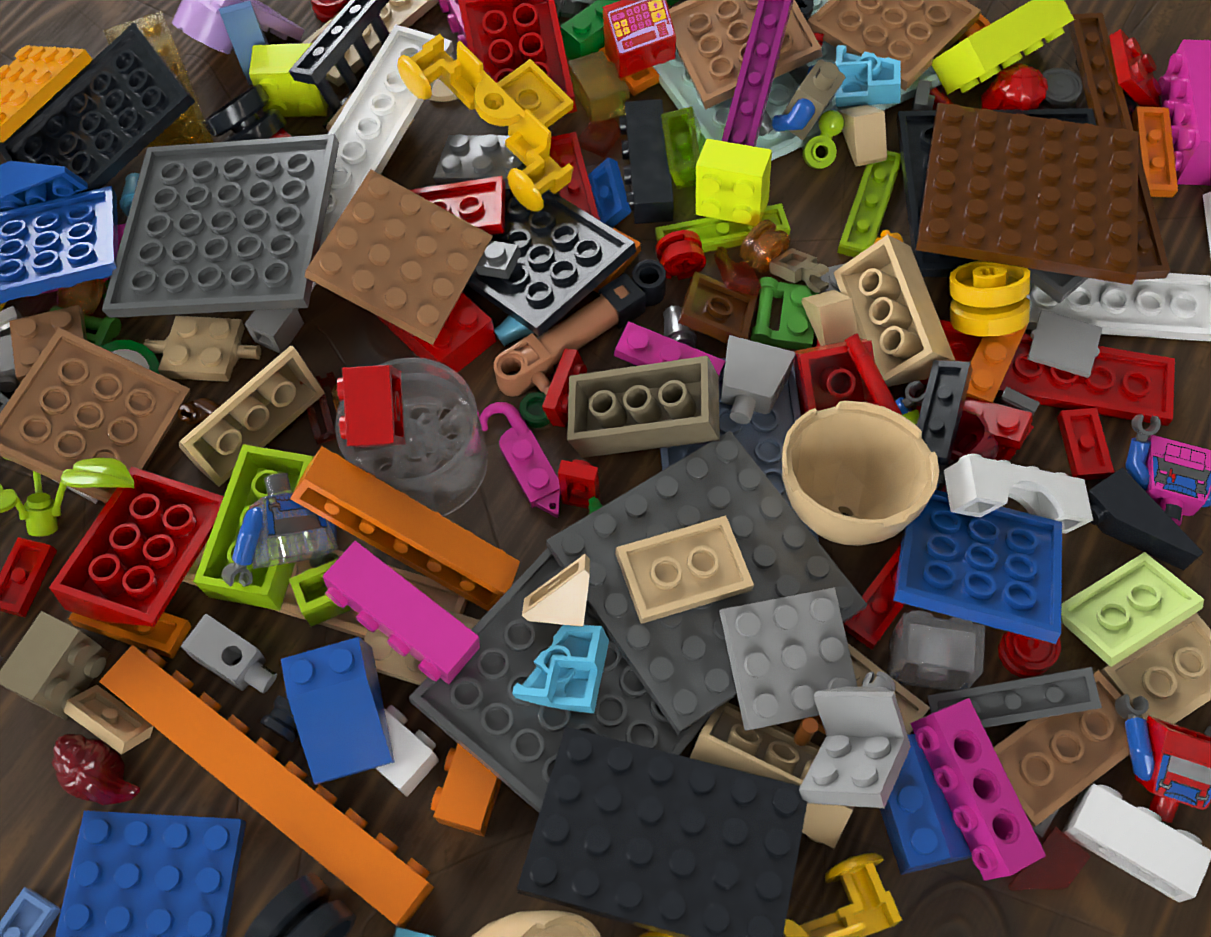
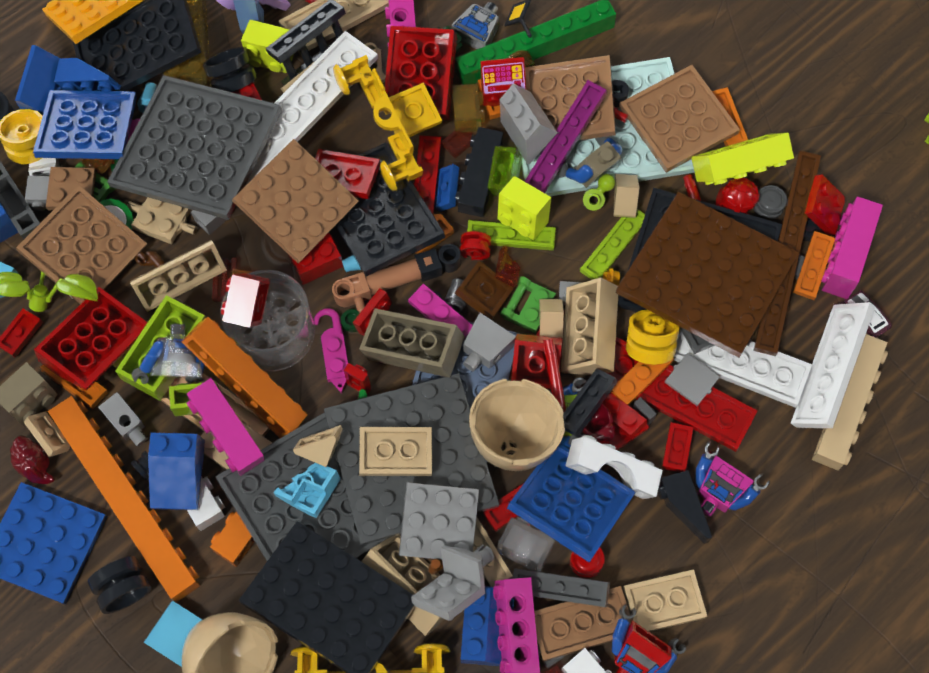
camera: 15 degrees right, 5 degrees up
dark grey plate [433,134,526,189] -> none
dark grey plate [476,241,521,279] -> none
clear orange wheel [739,220,791,273] -> none
dark tan plate [769,248,829,293] -> none
medium azure slope [835,45,901,107] -> none
dark grey plate [911,79,935,111] -> none
yellowish green plate [1061,552,1204,667] -> none
none -> light grey slope [500,83,558,164]

